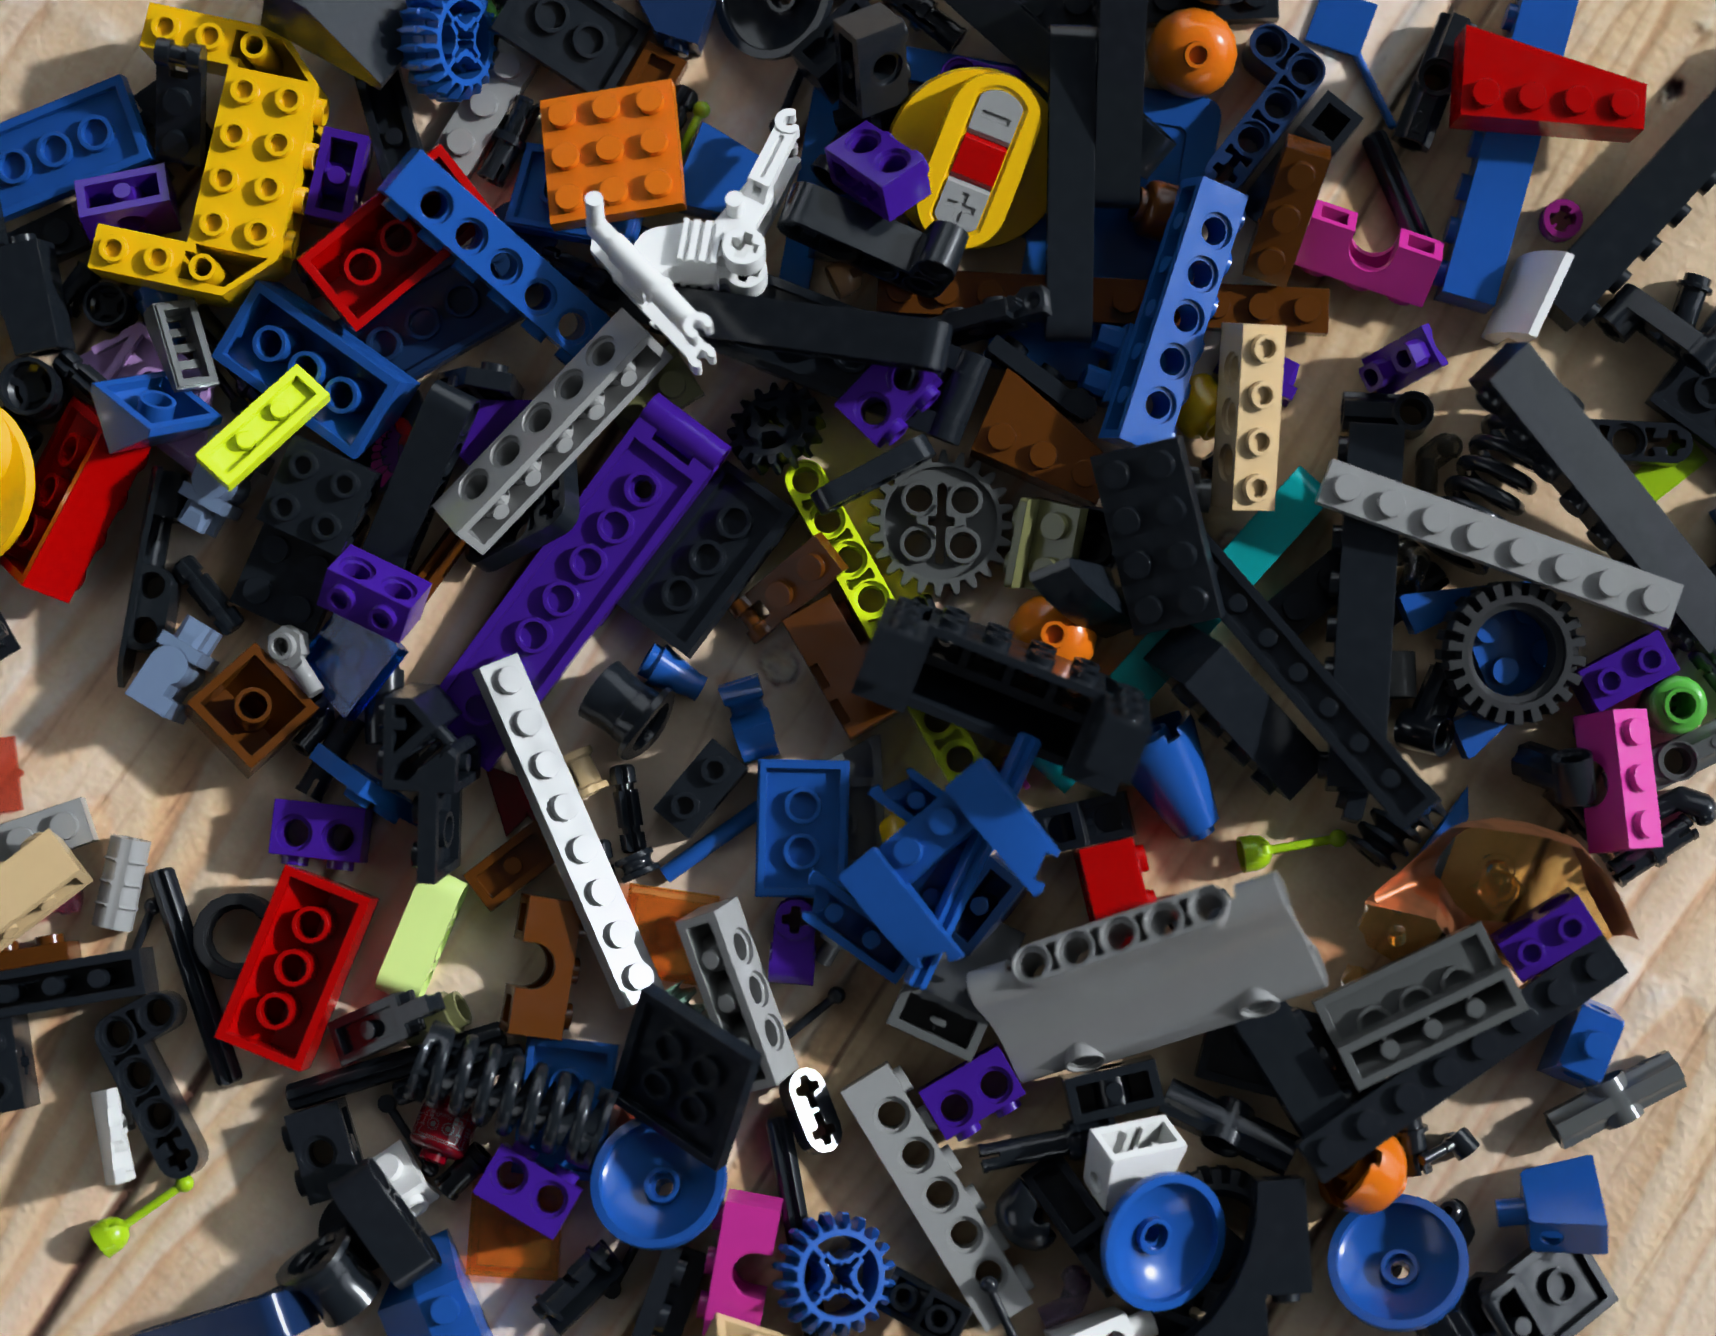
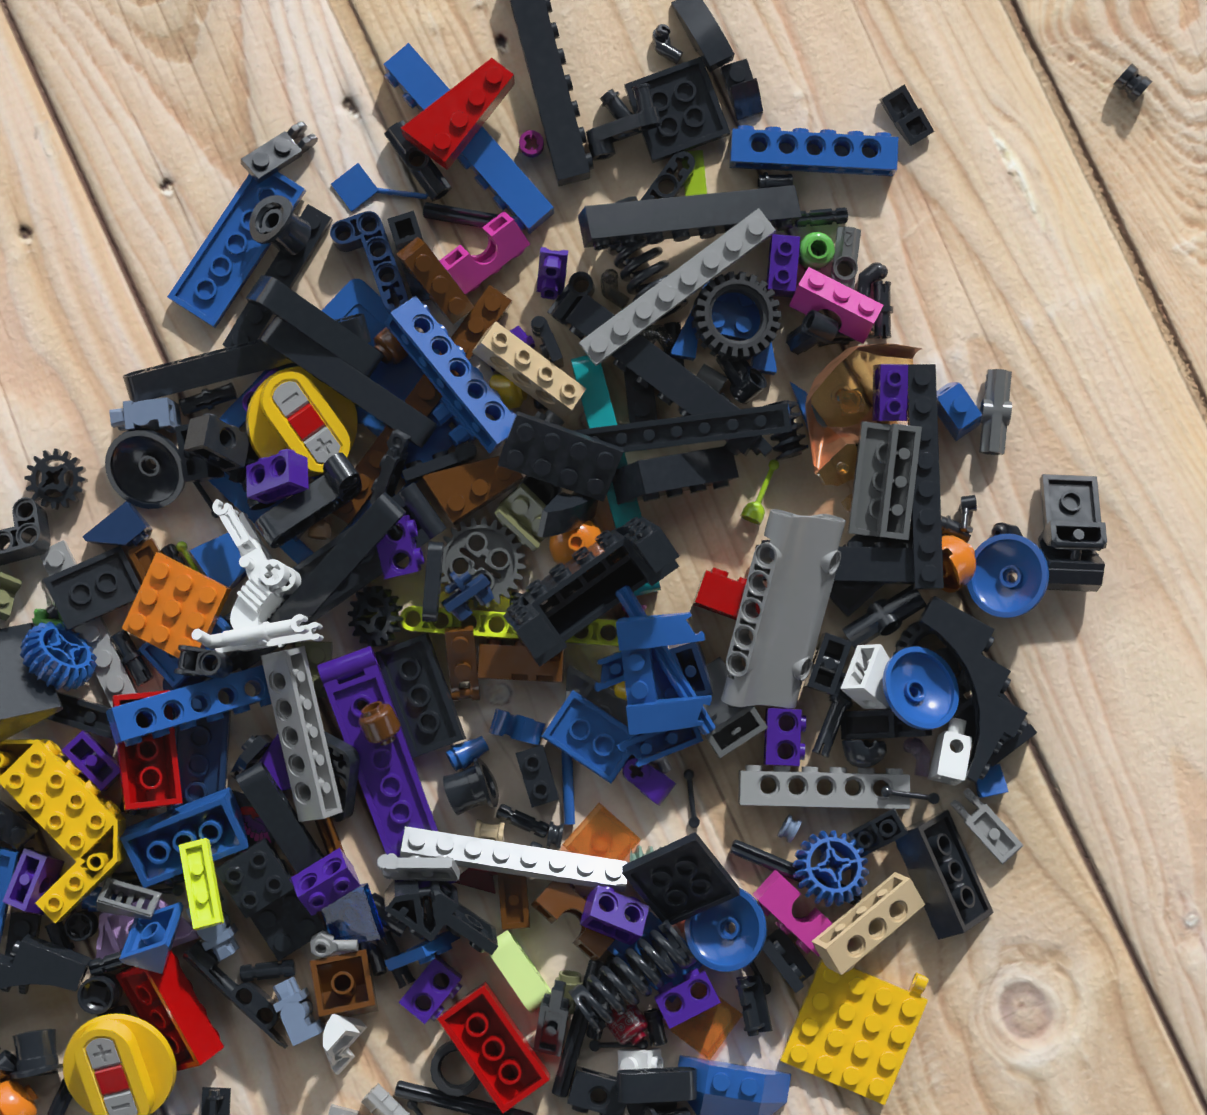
camera: 65 degrees left, 0 degrees up
light grey brick [675,896,799,1092] -> none
black beam [779,1068,842,1155] -> none
black slope [1033,790,1137,855] -> none
blue cone [1131,710,1219,842] -> none
orange cylinder [1146,7,1238,99] -> none
white slope [1481,250,1575,345] -> none
blue torso [1495,1155,1608,1255] -> none
none -> black piece [174,645,233,679]
none -> white slope [323,1014,367,1075]
none -> reddish brown head [358,701,401,746]
none -> light grey hinge [377,853,460,881]
none -> dark blue hips [440,571,494,621]
none -> black plate [531,316,564,368]
none -> dark purple brick [580,885,649,946]
none -> sand blue bush [777,815,802,843]

